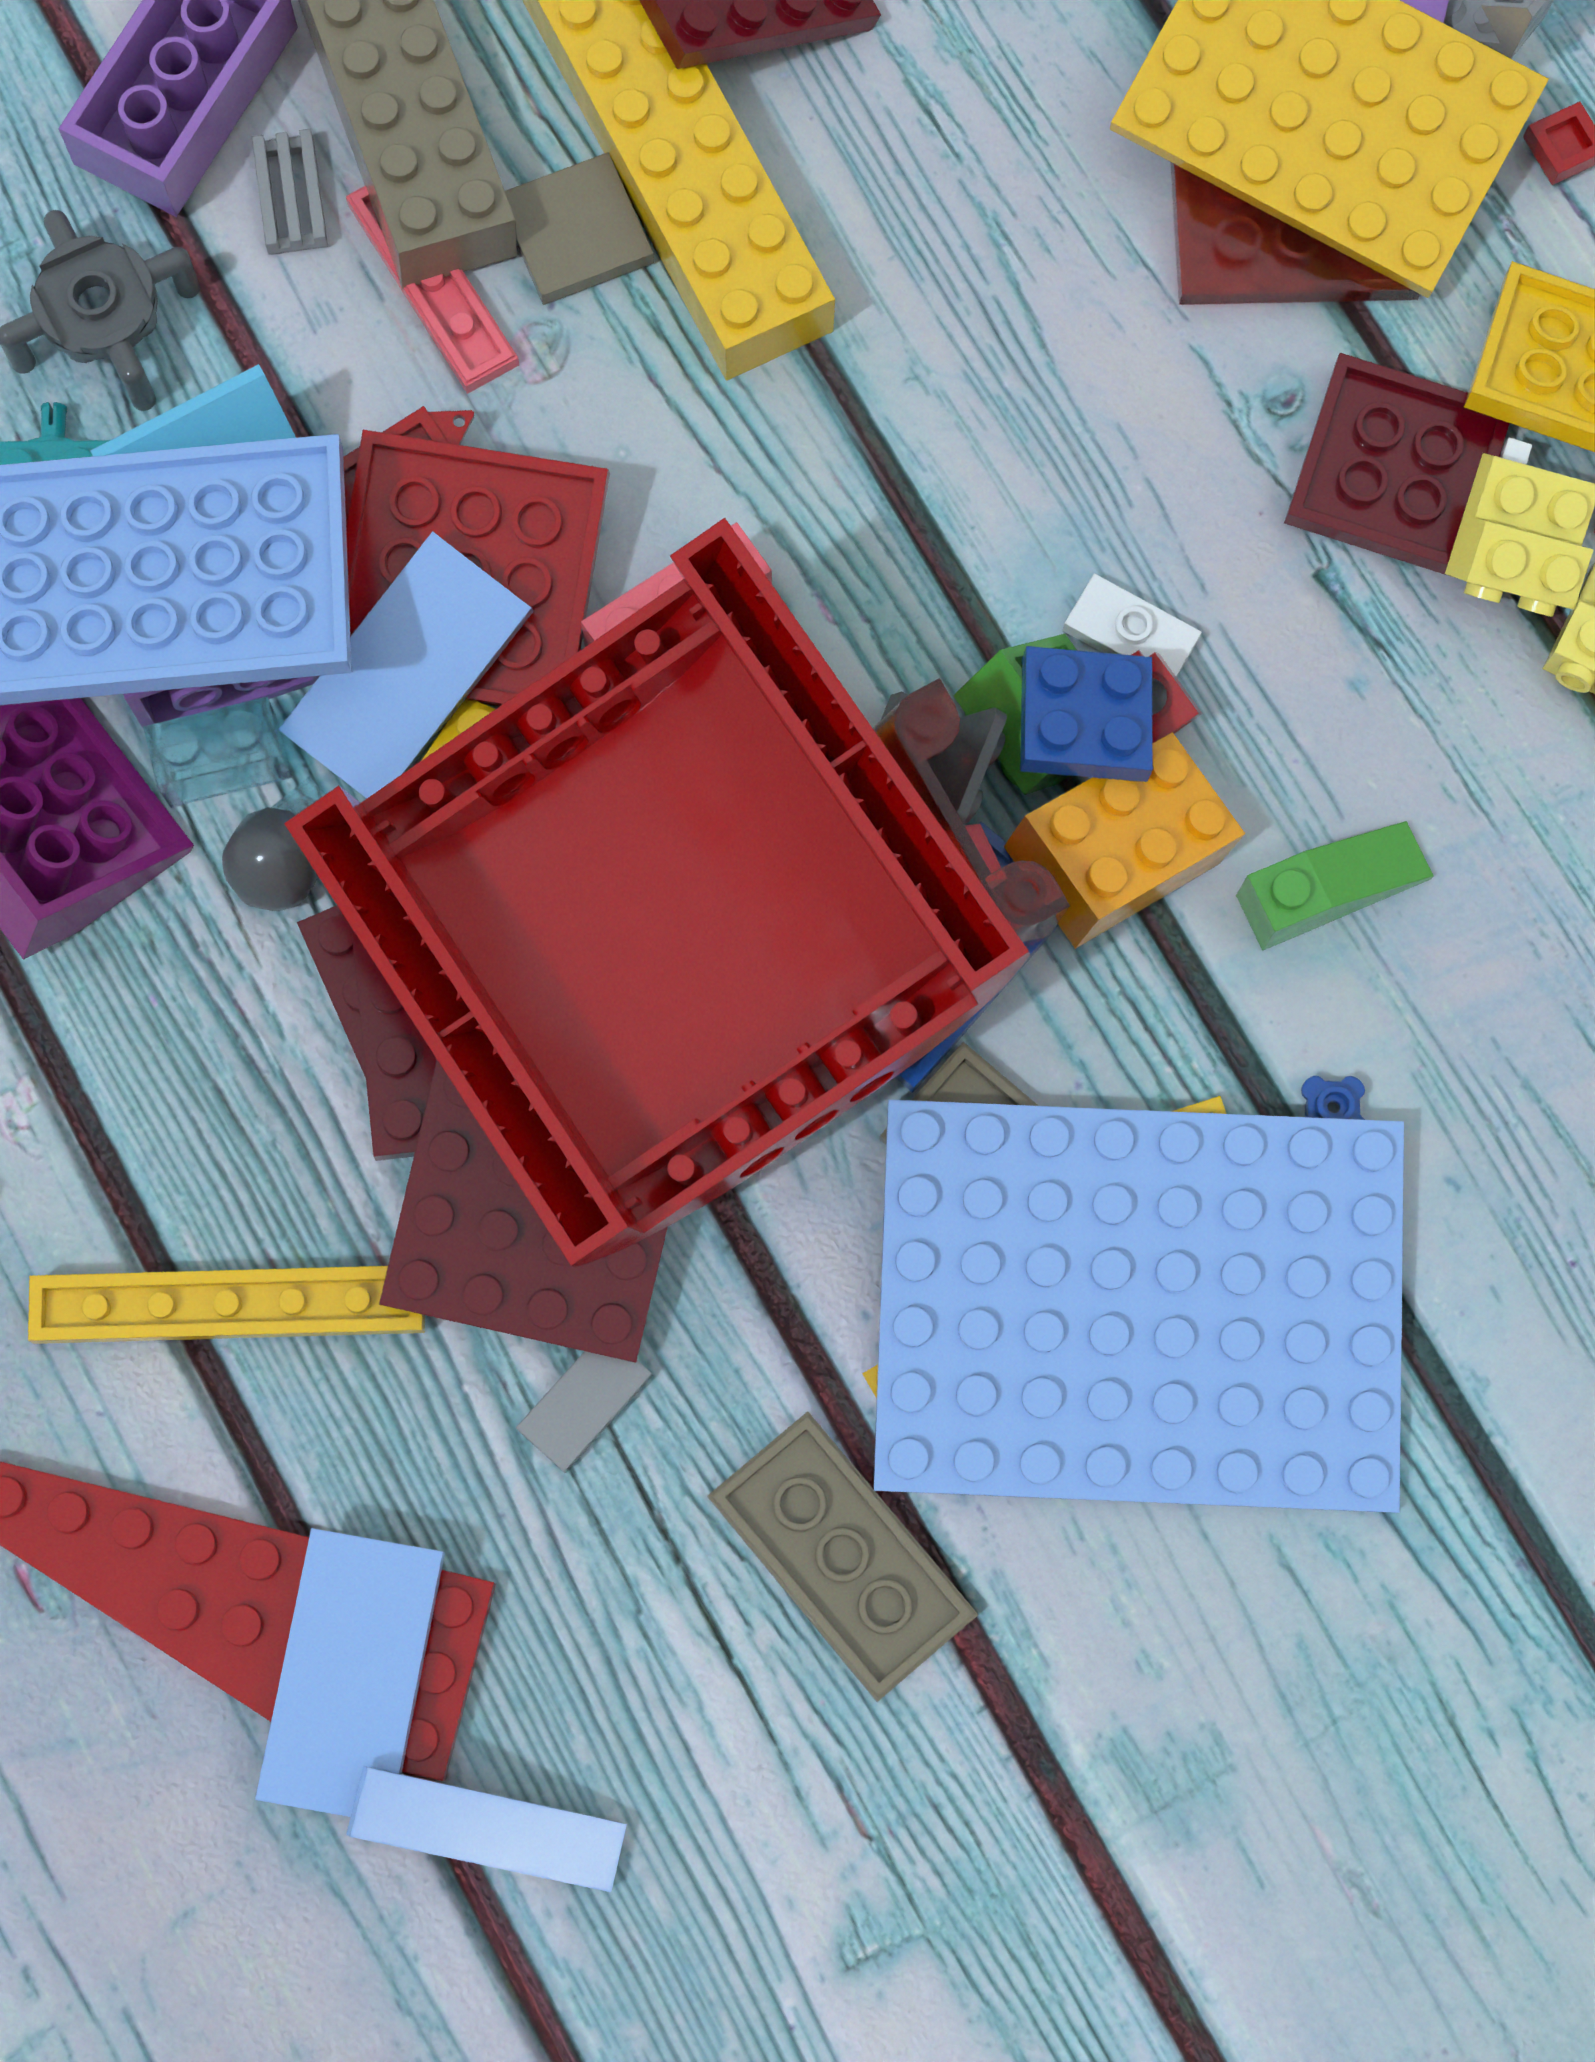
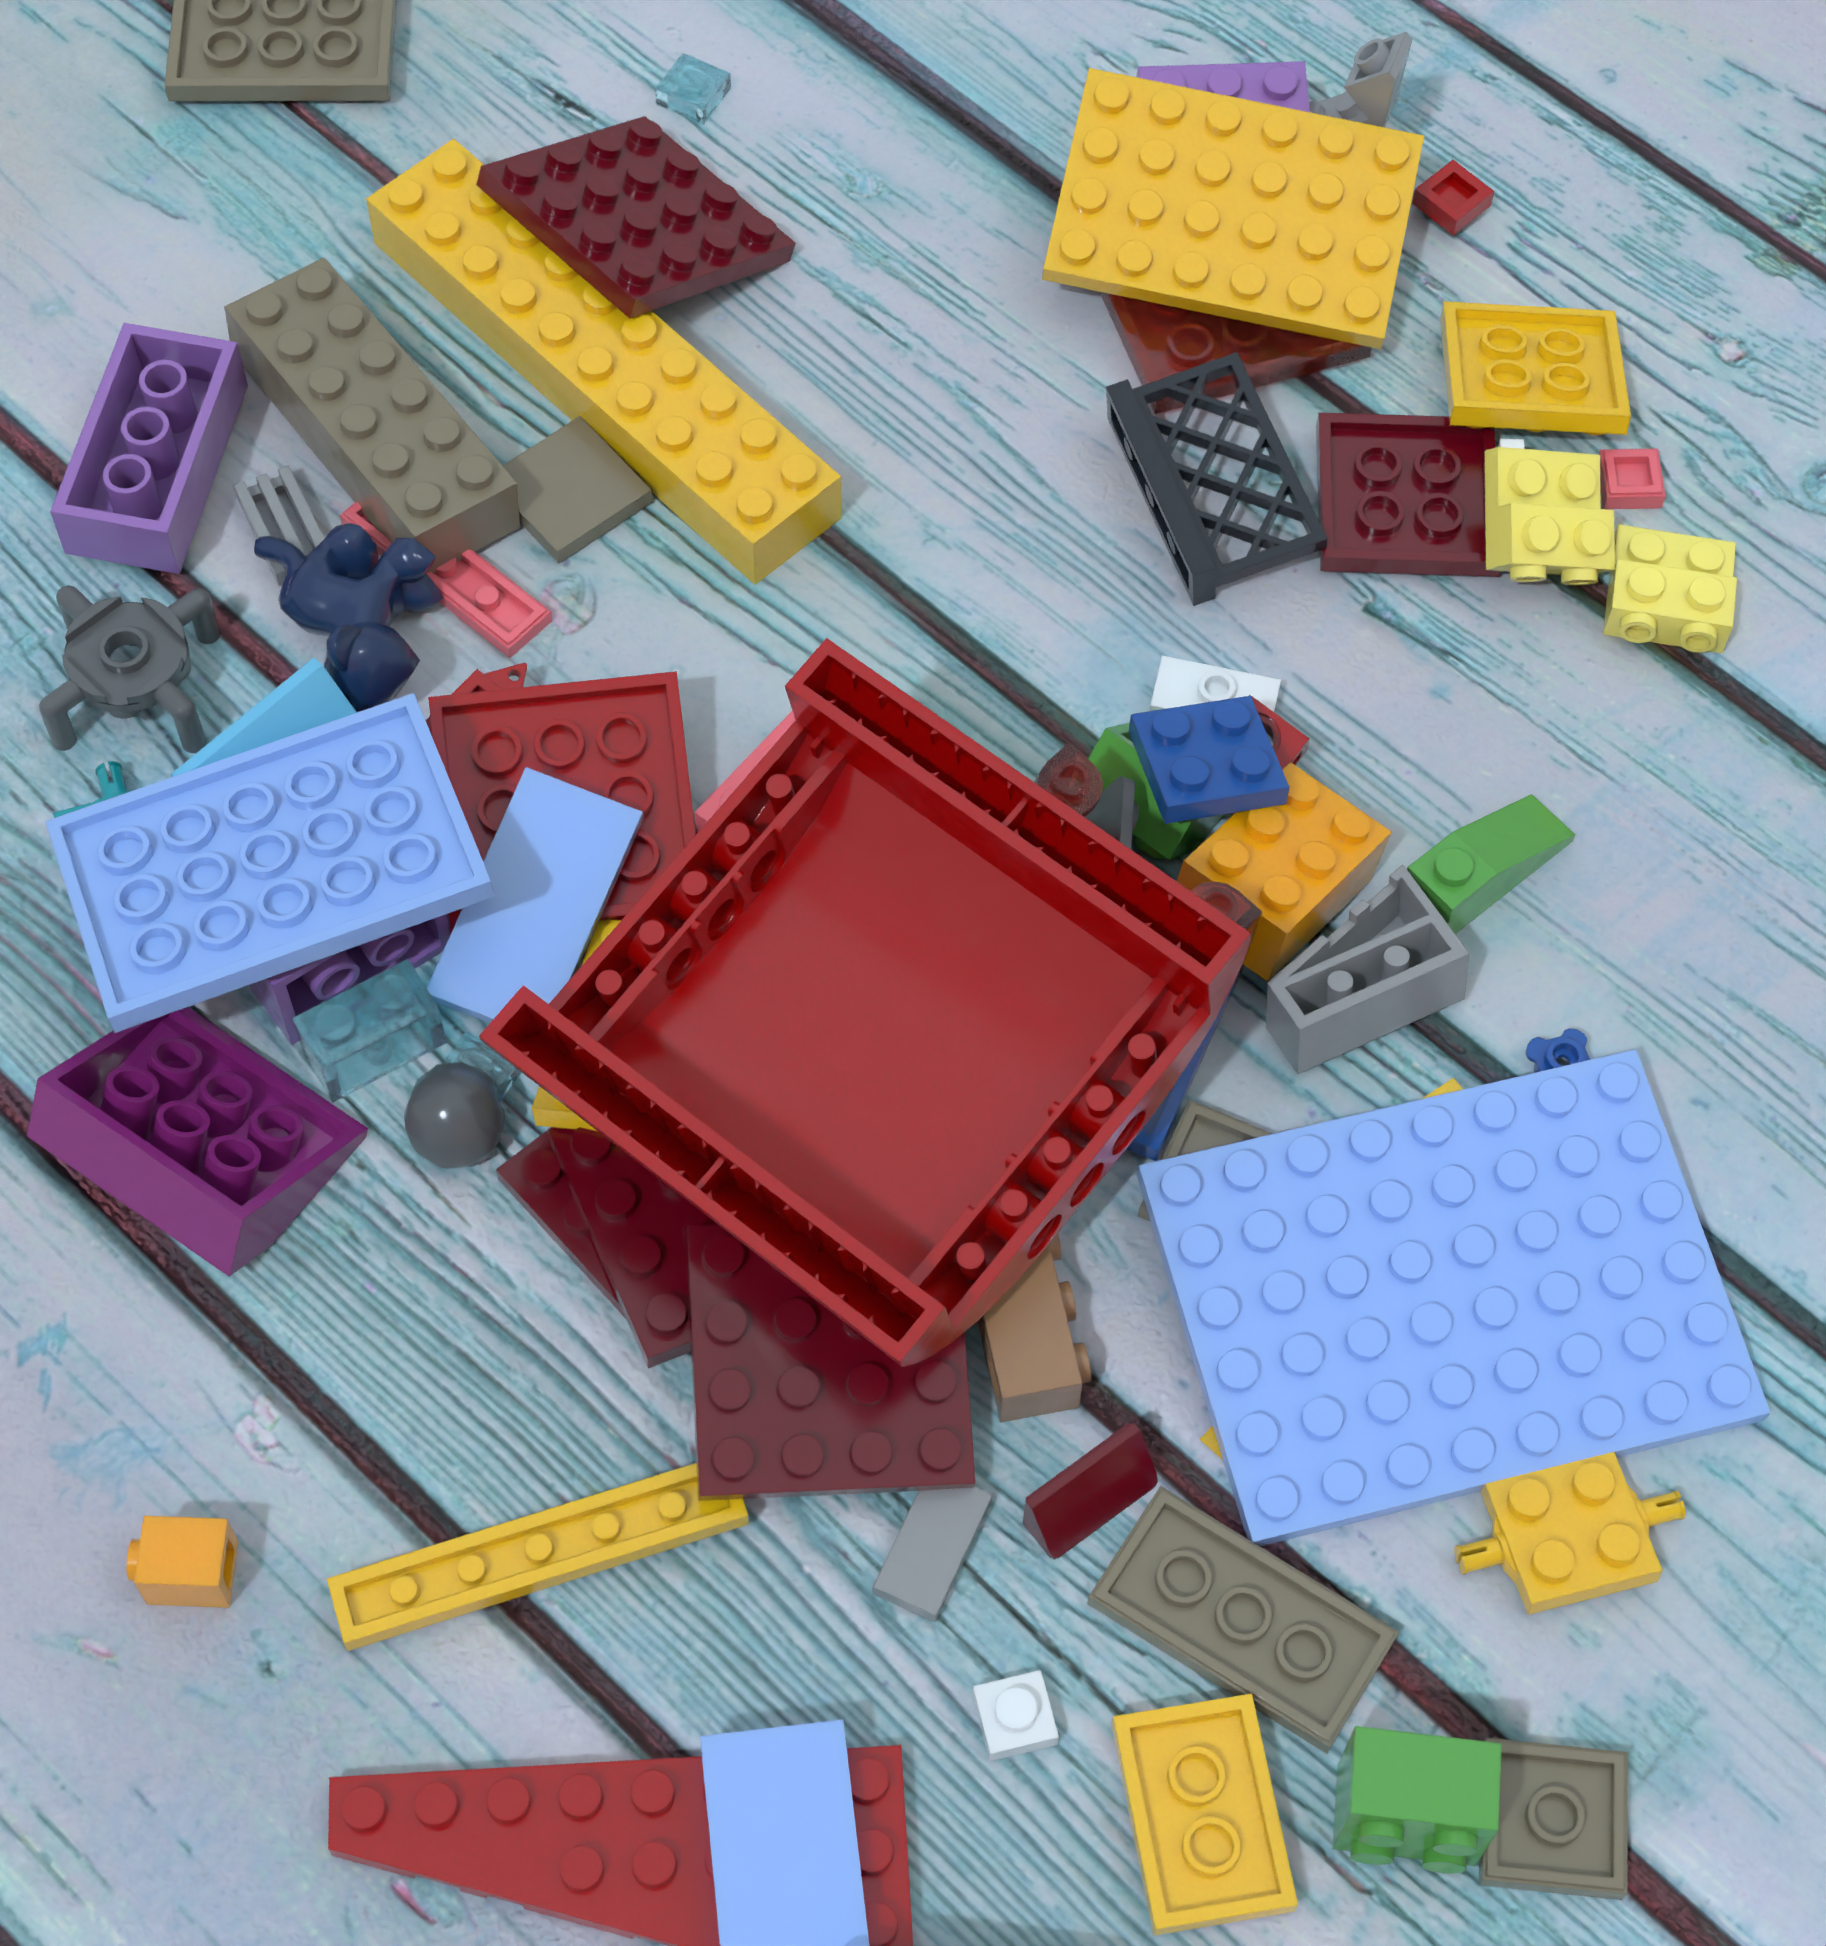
camera: 15 degrees left, 15 degrees down
none -> dark blue animal [254,523,444,712]
none -> white plate [972,1670,1059,1762]
none -> medium nougat brick [977,1234,1091,1423]
none -> dark red slope [1022,1422,1158,1559]
none -> black fence [1106,352,1327,606]
none -> yellow plate [1111,1693,1298,1936]
none -> light grey wedge [1266,864,1470,1074]
none -> bright green brick [1332,1726,1502,1874]
none -> yellow plate [1454,1452,1686,1615]
none -> dark tan tile [1479,1738,1628,1900]

